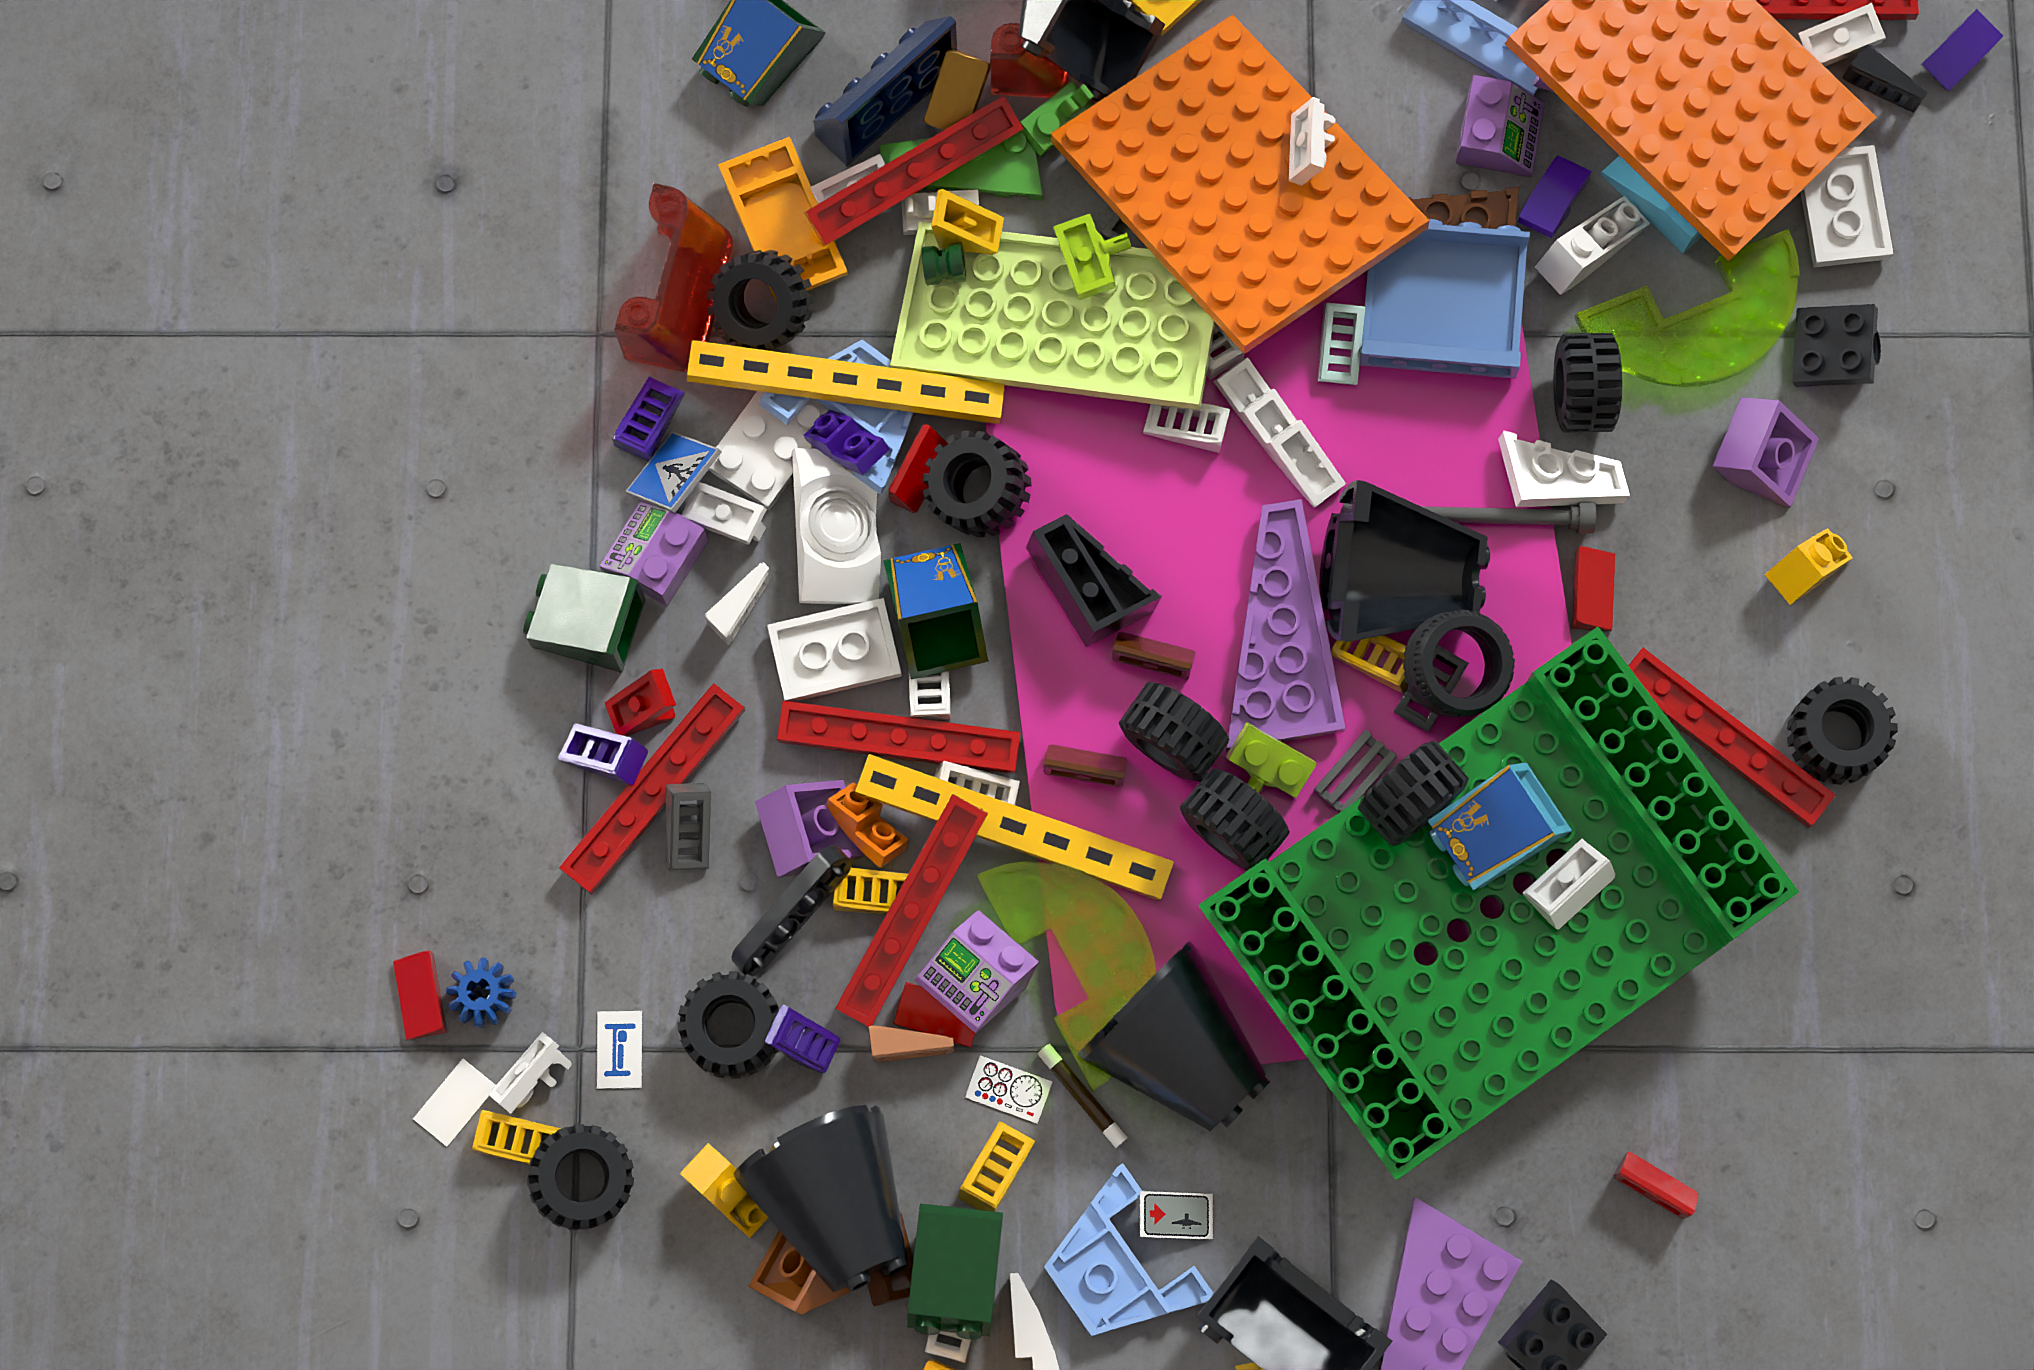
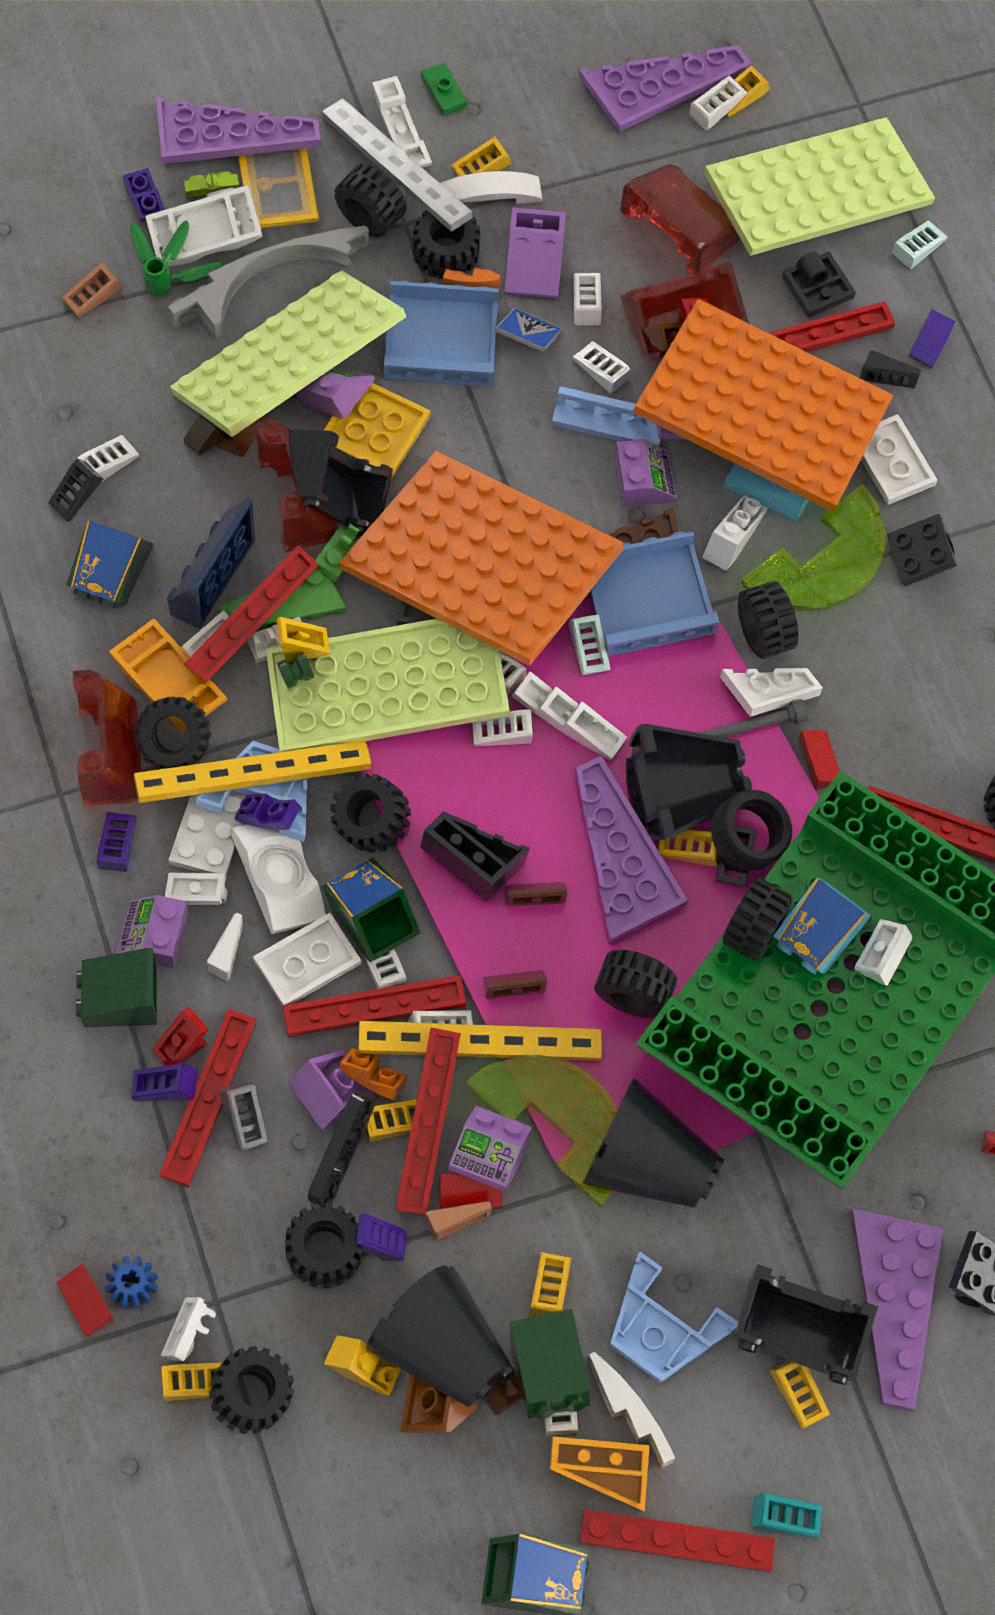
camera: 25 degrees left, 10 degrees down
white sticker [413,1059,496,1147] -> none
white sticker [597,1011,642,1089] -> none
piece [625,431,722,513] -> none
red slope [888,424,948,513] -> none
pearl gold slope [923,49,992,130] -> none
white sticker [965,1055,1052,1124] -> none
dark brown bar [1037,1044,1128,1148] -> none
lime plate [1053,214,1132,300] -> none
black tyre [1119,682,1230,782] -> none
sticker [1140,1191,1213,1240] -> none
lime plate [1226,722,1317,798] -> none
white plate [1289,97,1335,186] -> none
dark grey tile [1313,730,1397,813] -> none
dark purple slope [1517,155,1592,238] -> none
medium lavender slope [1713,397,1819,507] -> none
yellow slope [1764,528,1853,605] -> none
white plate [1798,3,1886,67] -> none

